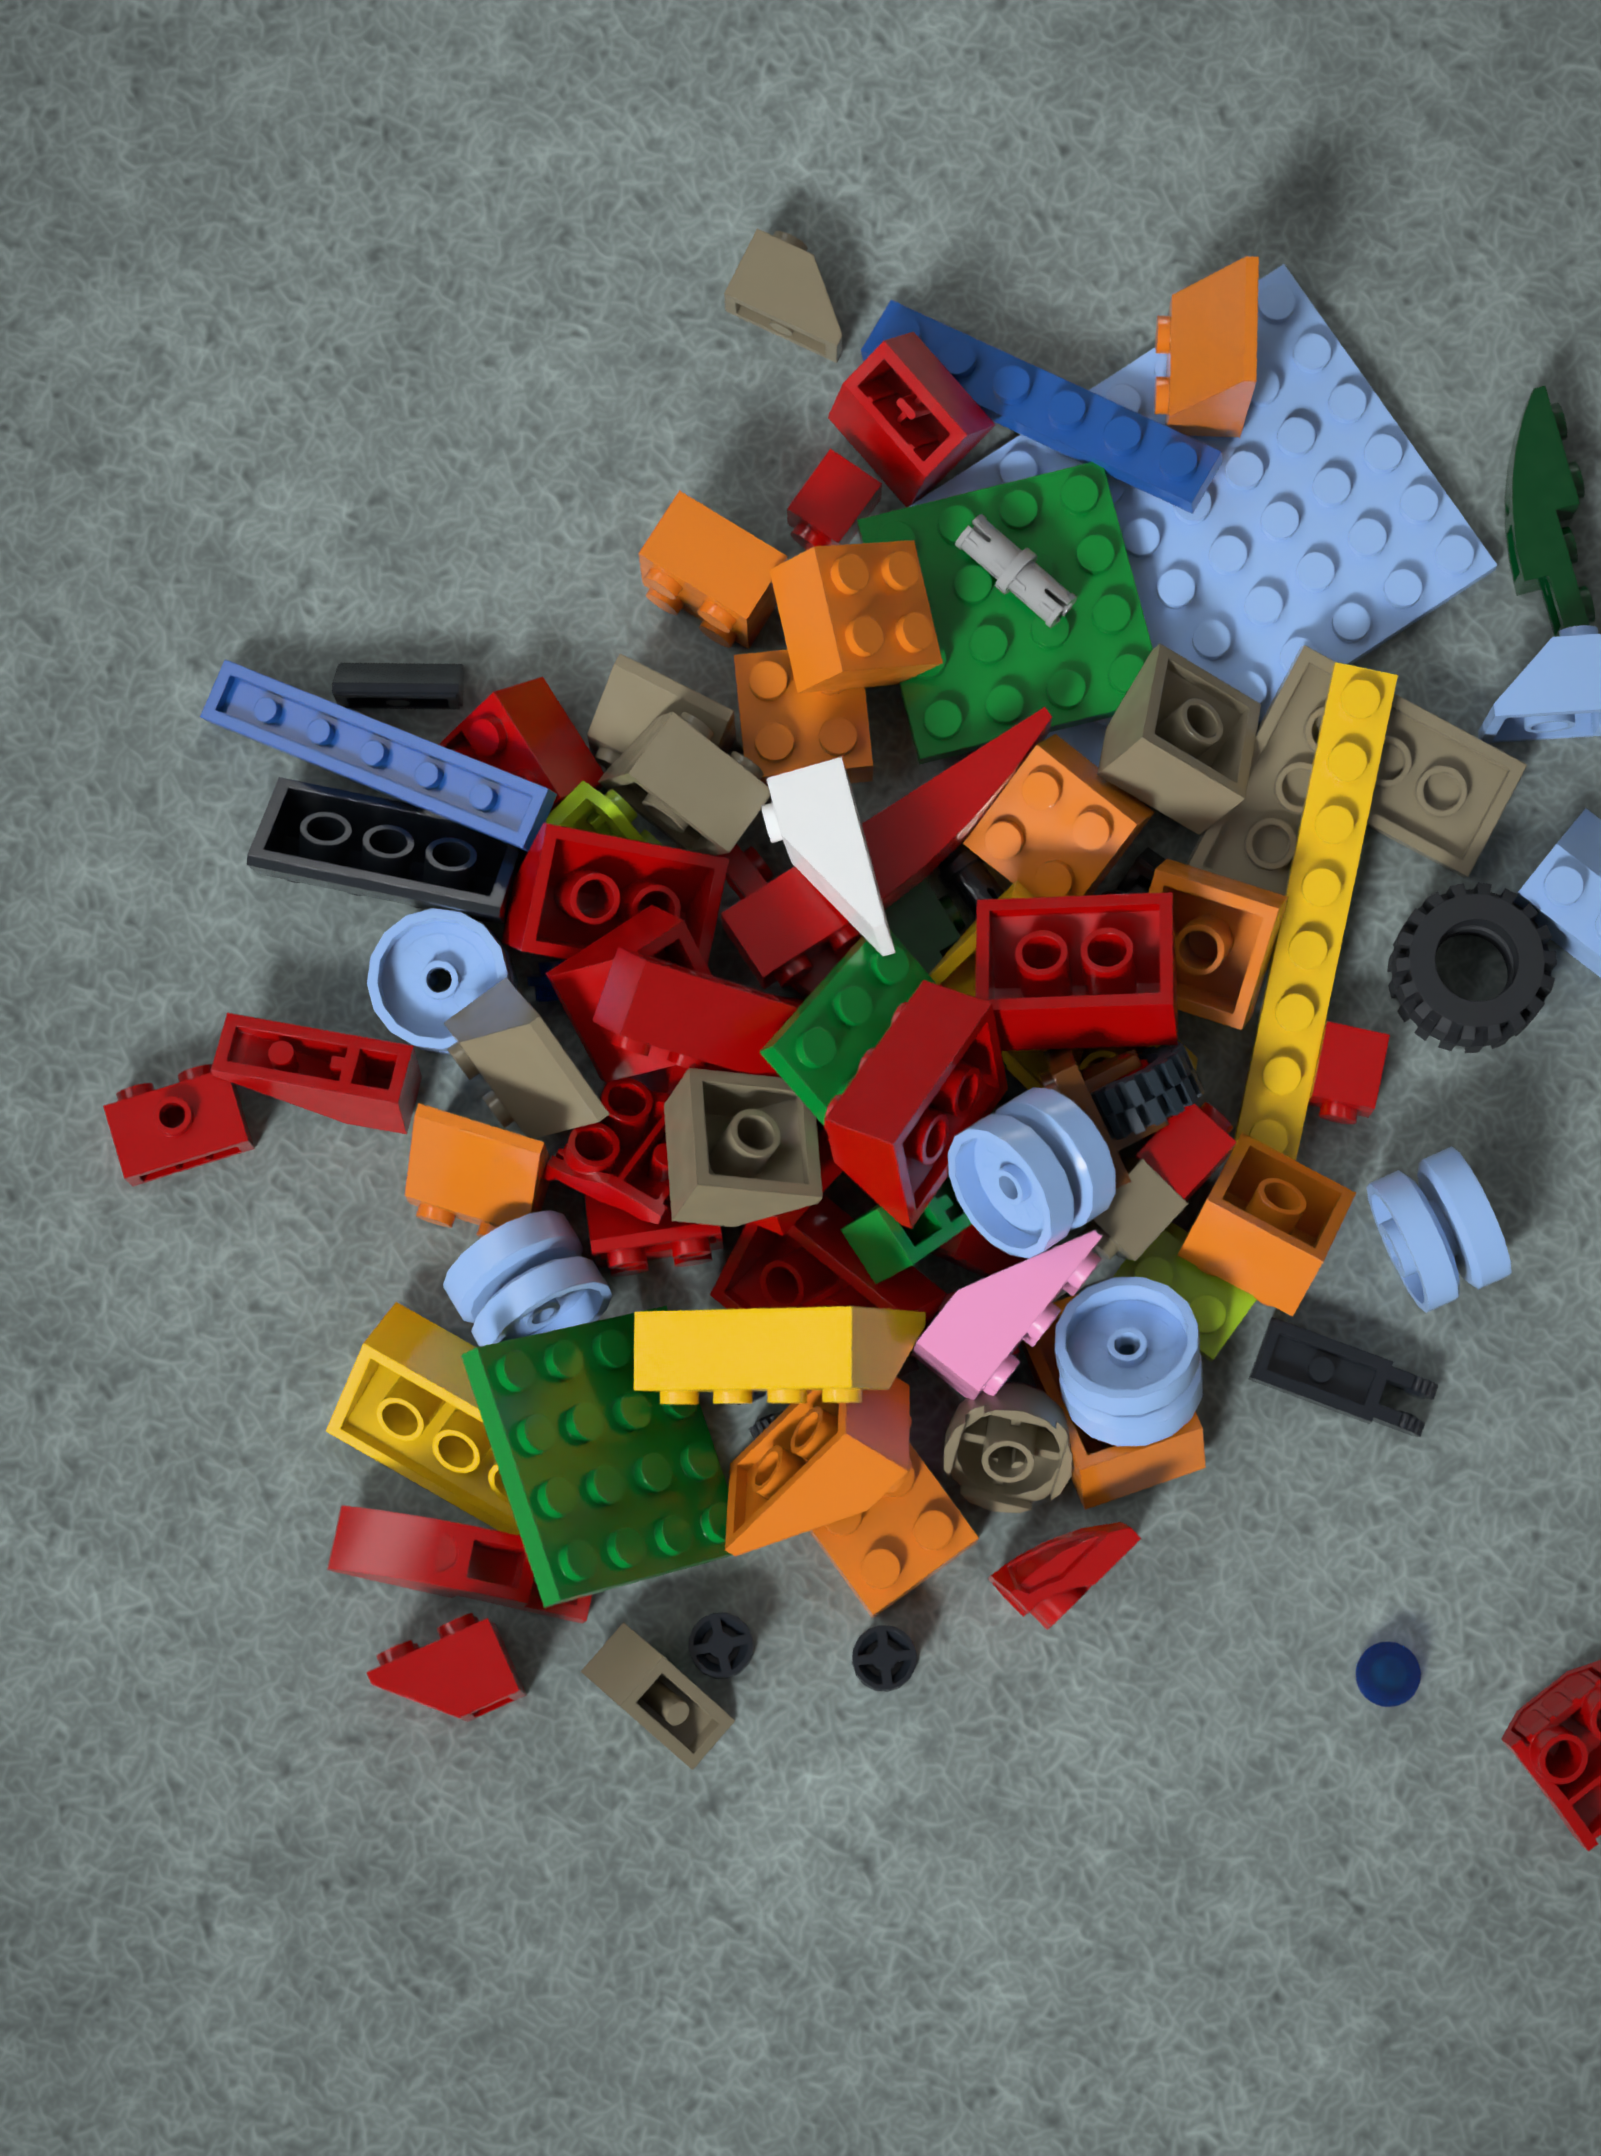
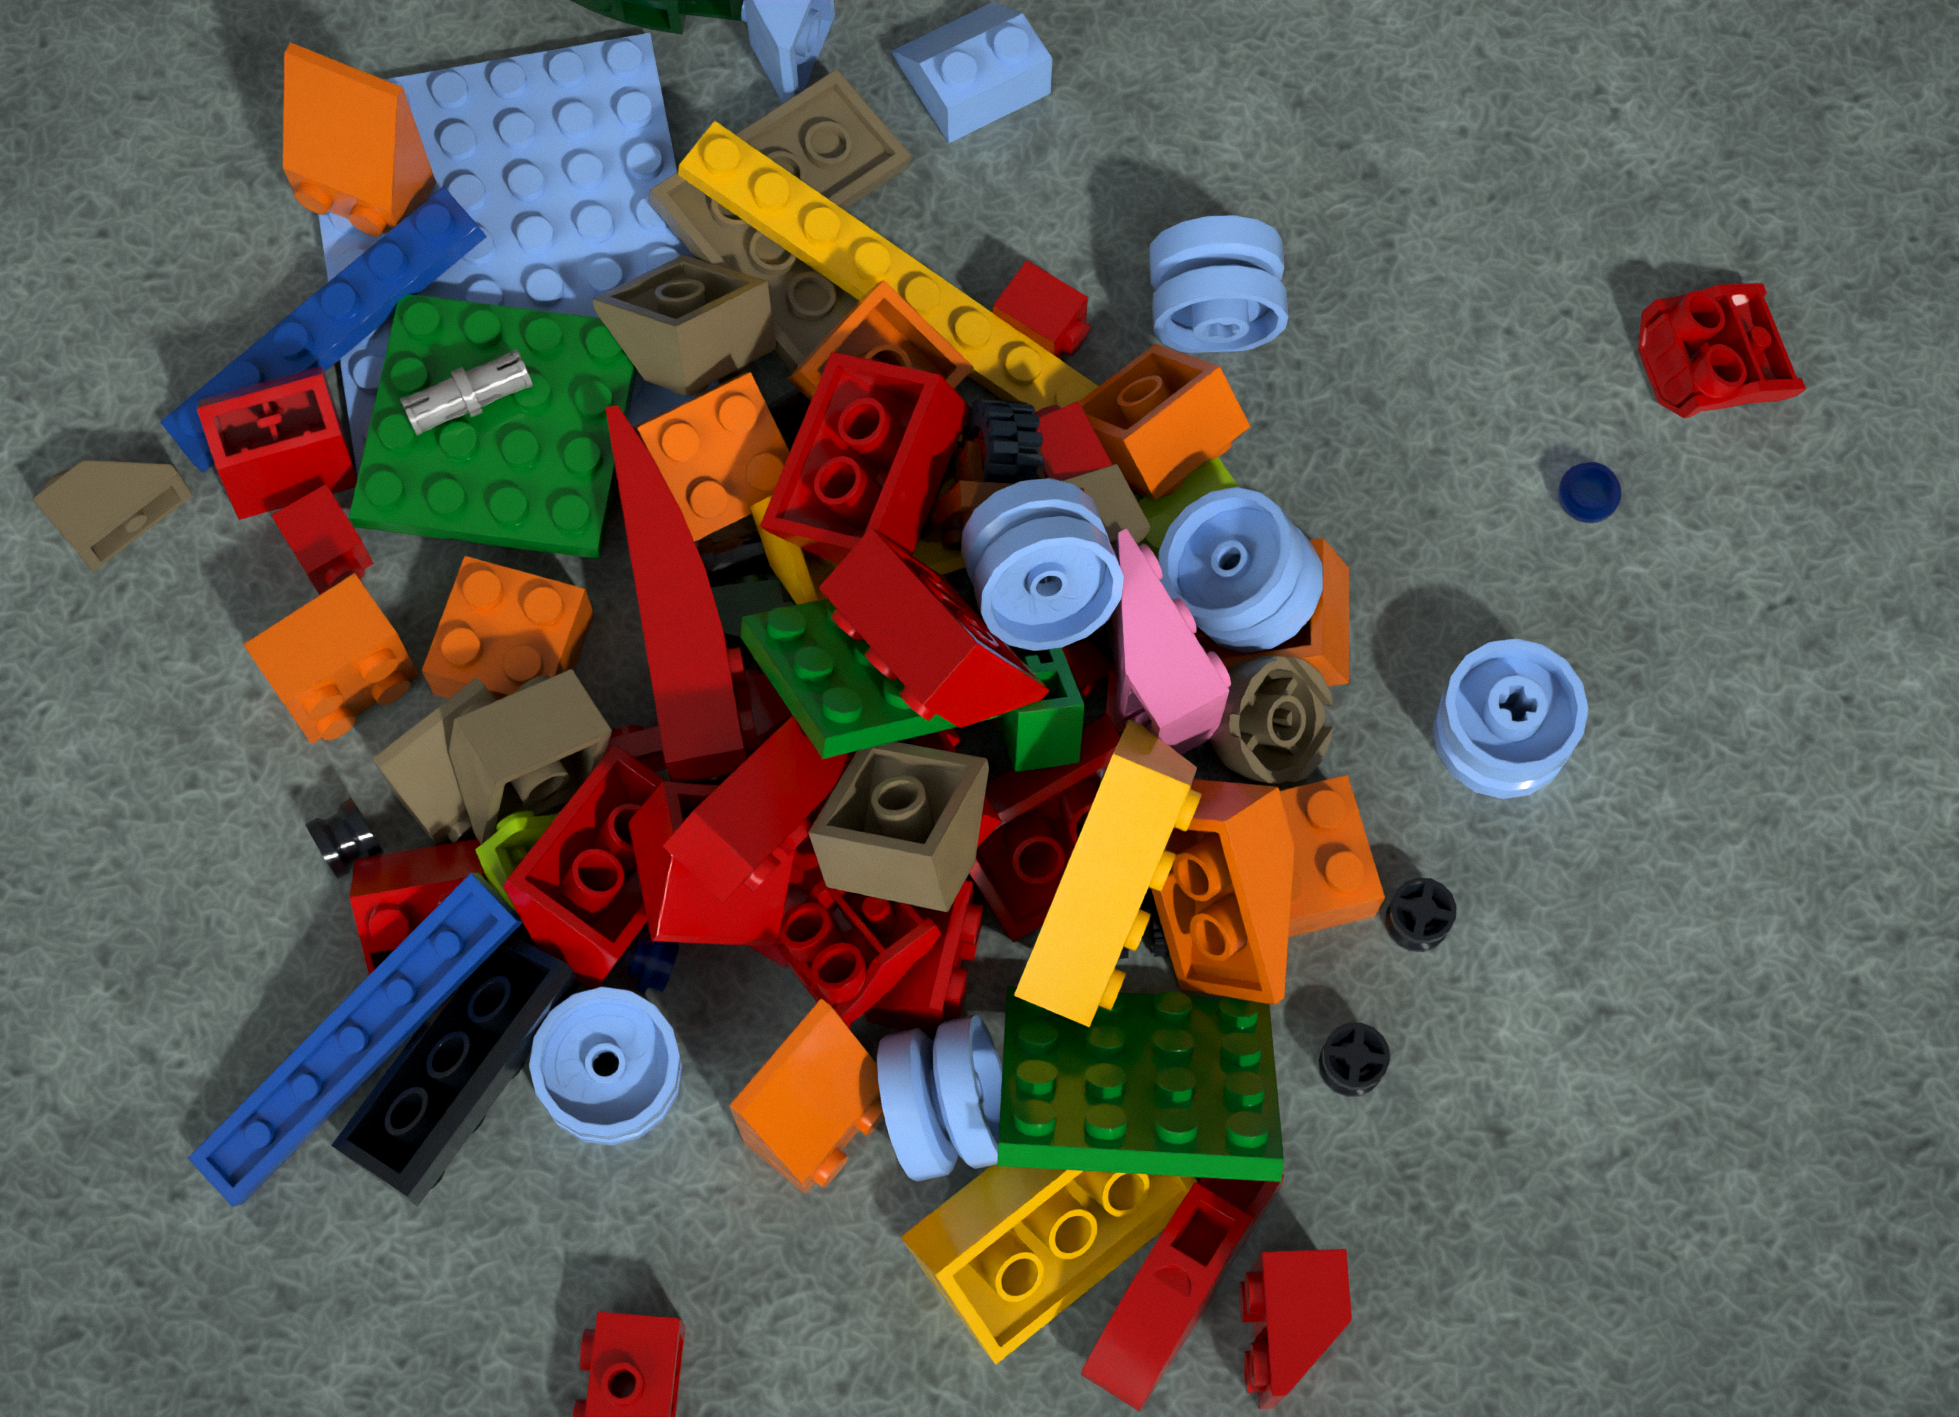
camera: 70 degrees left, 10 degrees down
red slope [211,1013,422,1135] -> none
black slope [332,663,464,709] -> none
dark tan slope [444,978,609,1139] -> none
dark tan slope [581,1622,735,1770] -> none
white slope [761,757,896,956] -> none
orange brick [769,540,943,693] -> none
red slope [988,1522,1141,1630] -> none
black hinge [1248,1317,1438,1437] -> none
black tyre [1387,882,1557,1053] -> none
none -> black wheel [305,798,384,879]
none -> light blue wheel [1432,638,1589,799]

